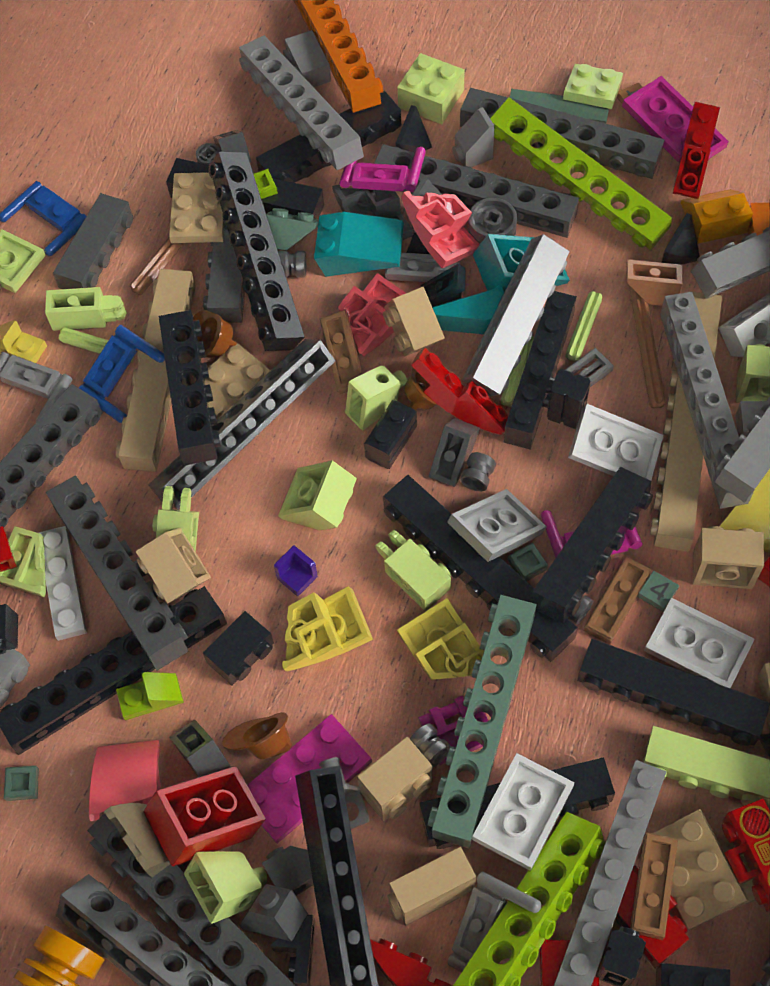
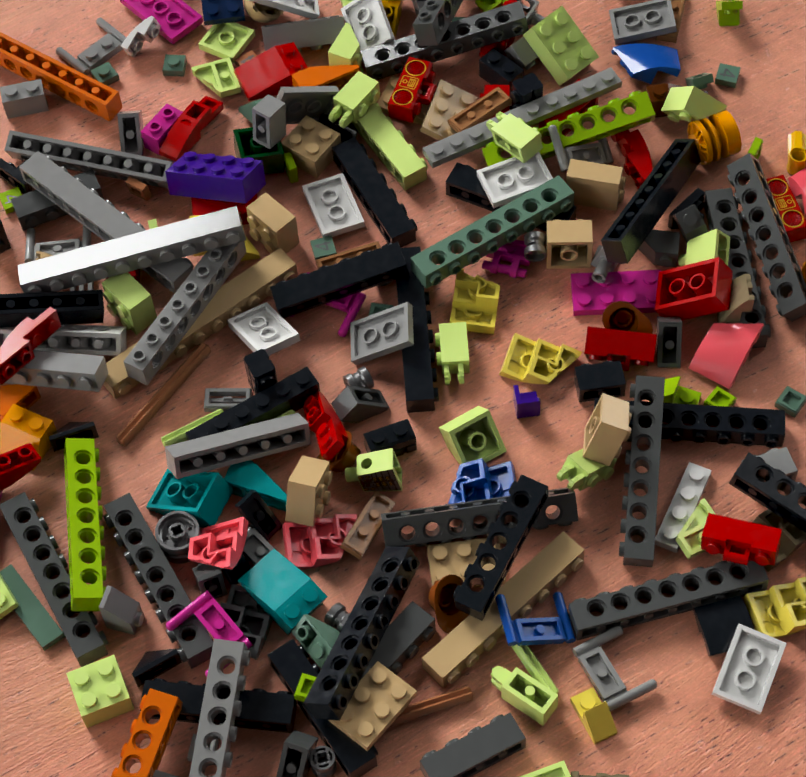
camera: 140 degrees left, 5 degrees down
nougat slope [627,260,682,306] -> none
none -> blue slope [445,458,516,505]
none -> yellowish green hinge [486,111,543,163]
none -> red piece [584,326,657,371]
none -> lime tile [703,386,737,407]

